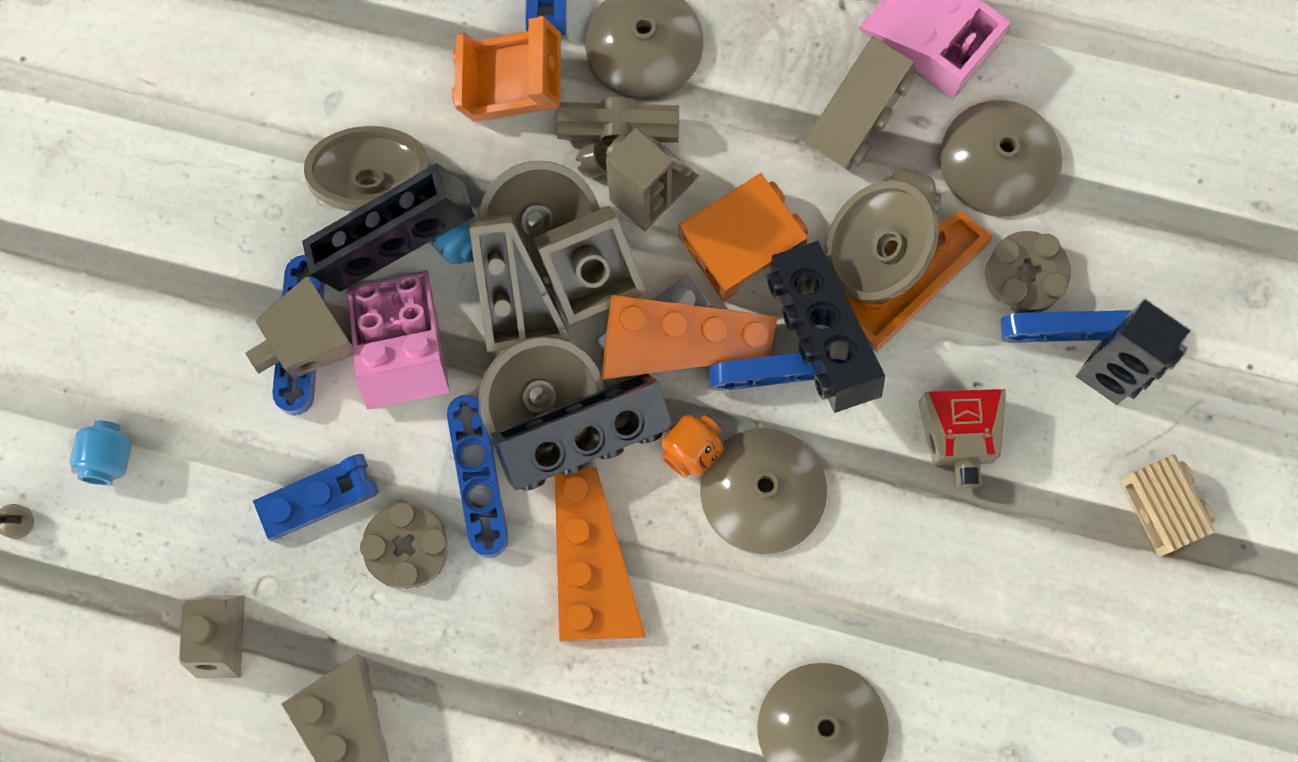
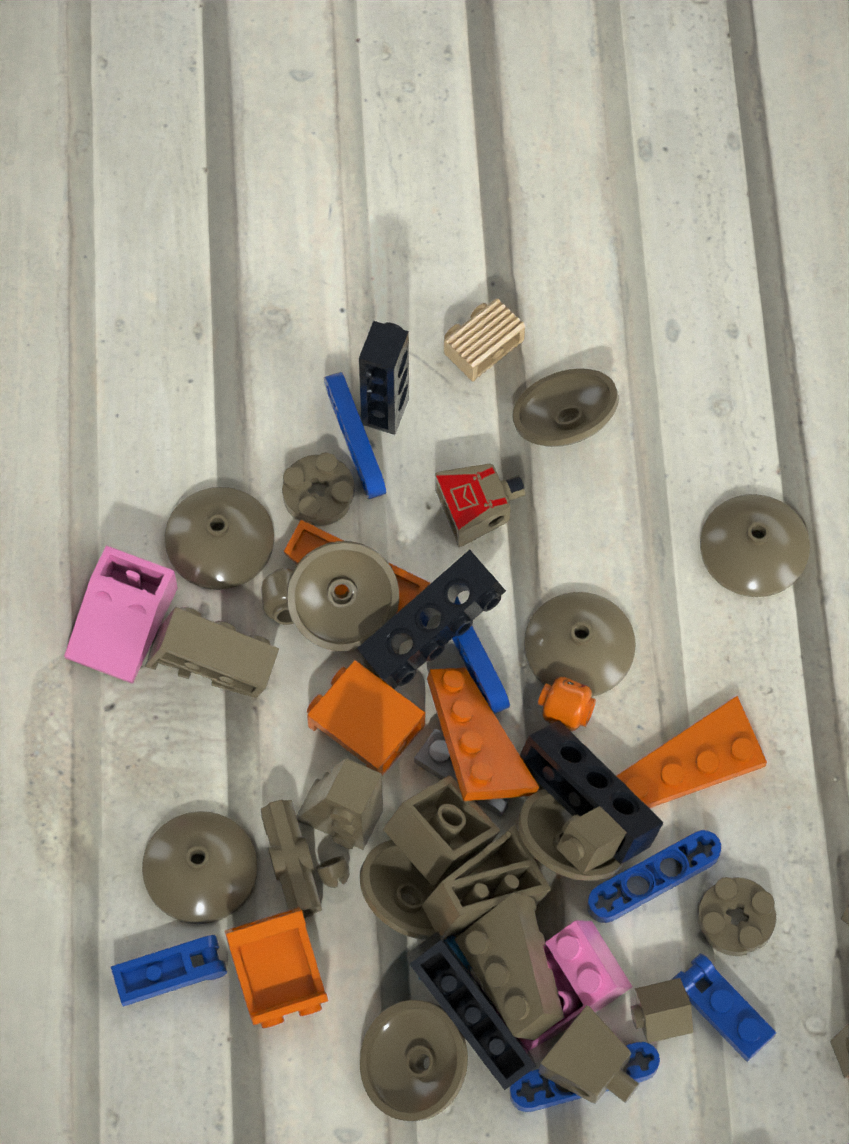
camera: 110 degrees left, 10 degrees down
none -> dark tan wedge [455,892,564,1040]
none -> dark tan dish [512,368,619,447]
none -> dark tan brick [556,806,626,875]
none -> dark tan brick [630,978,694,1043]

